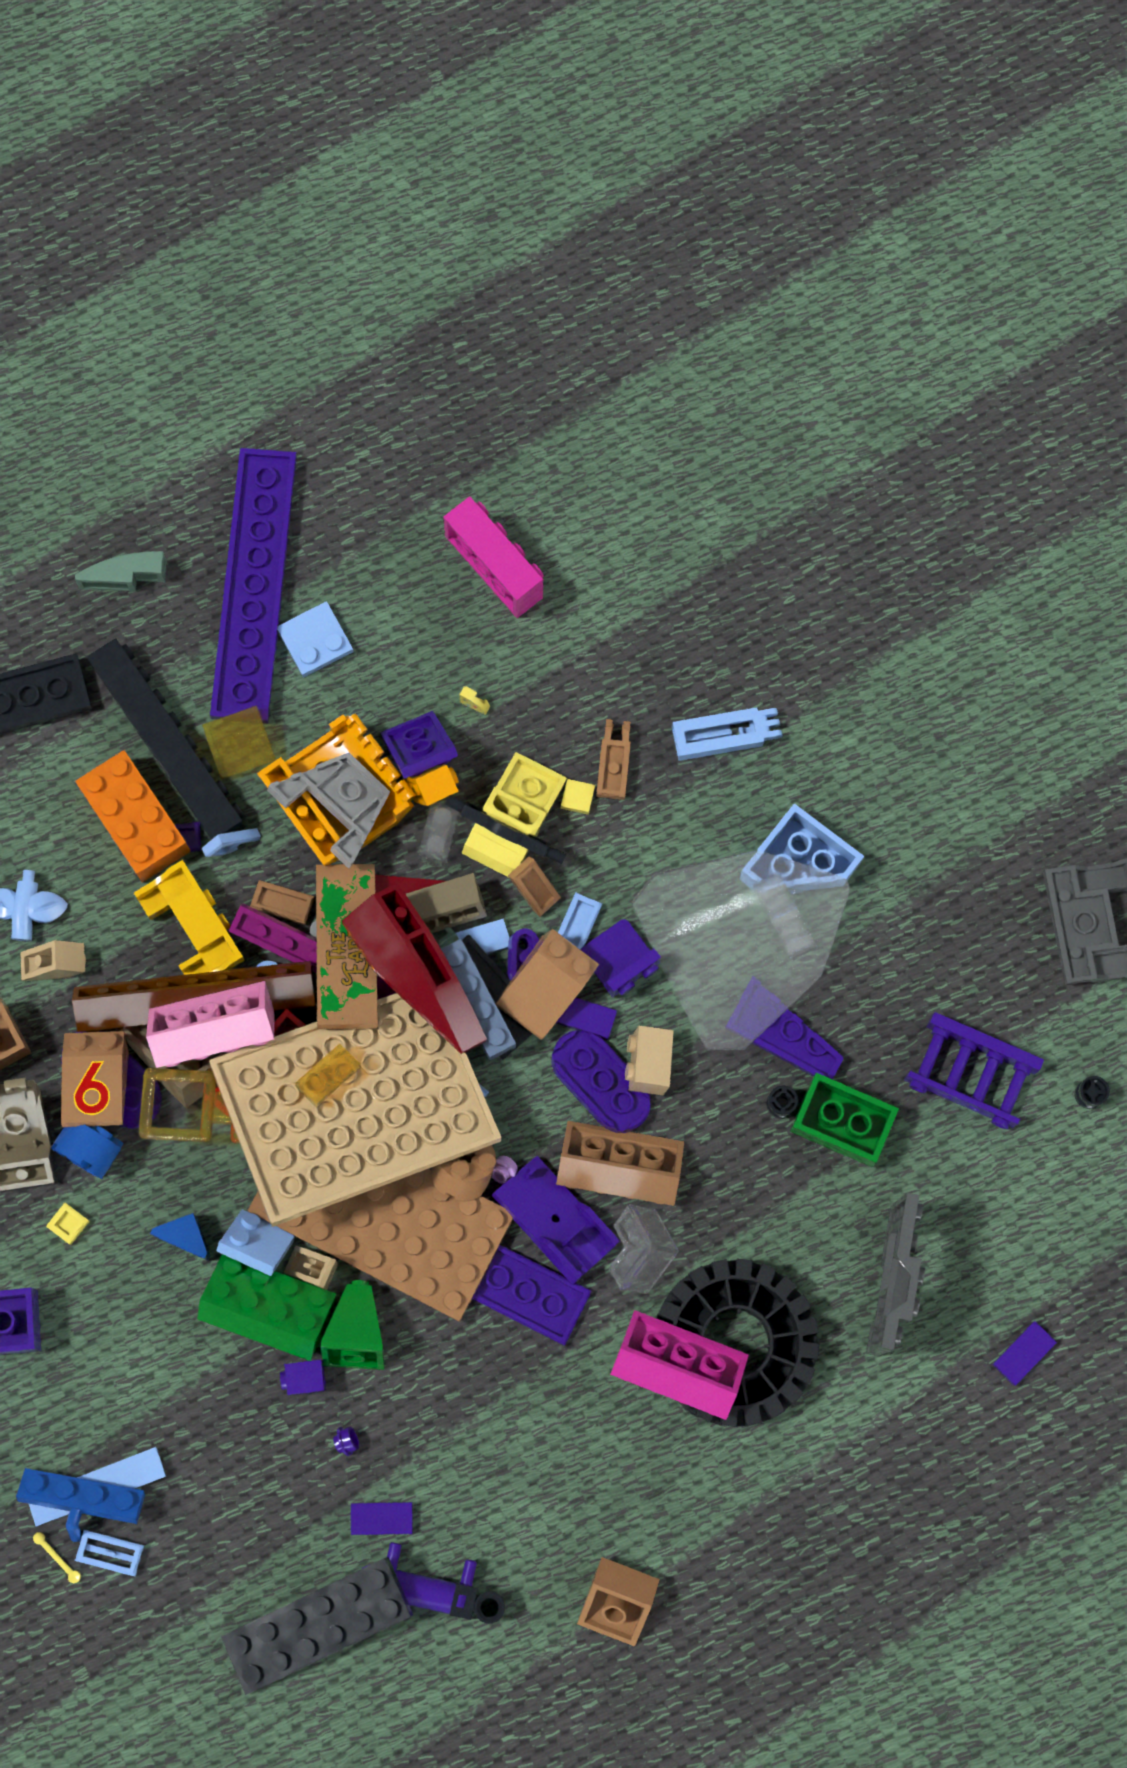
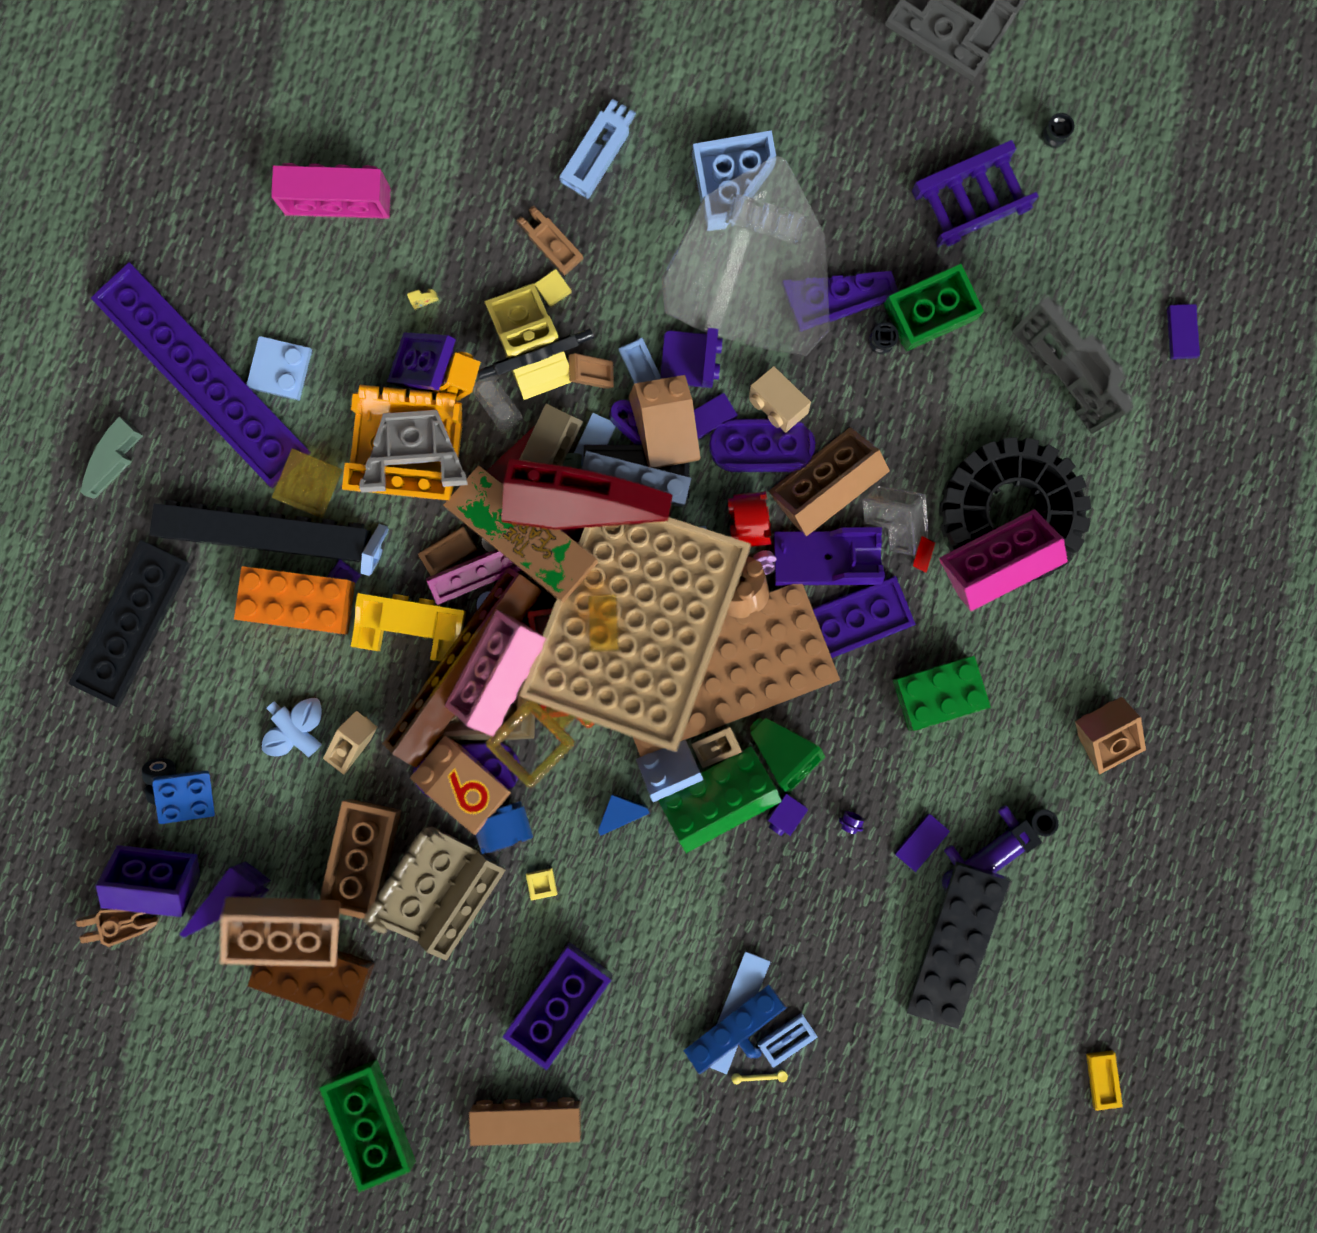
camera: 45 degrees left, 10 degrees up
none -> red brick [728,491,771,547]
none -> green brick [892,656,991,731]
none -> red sticker [913,536,935,573]

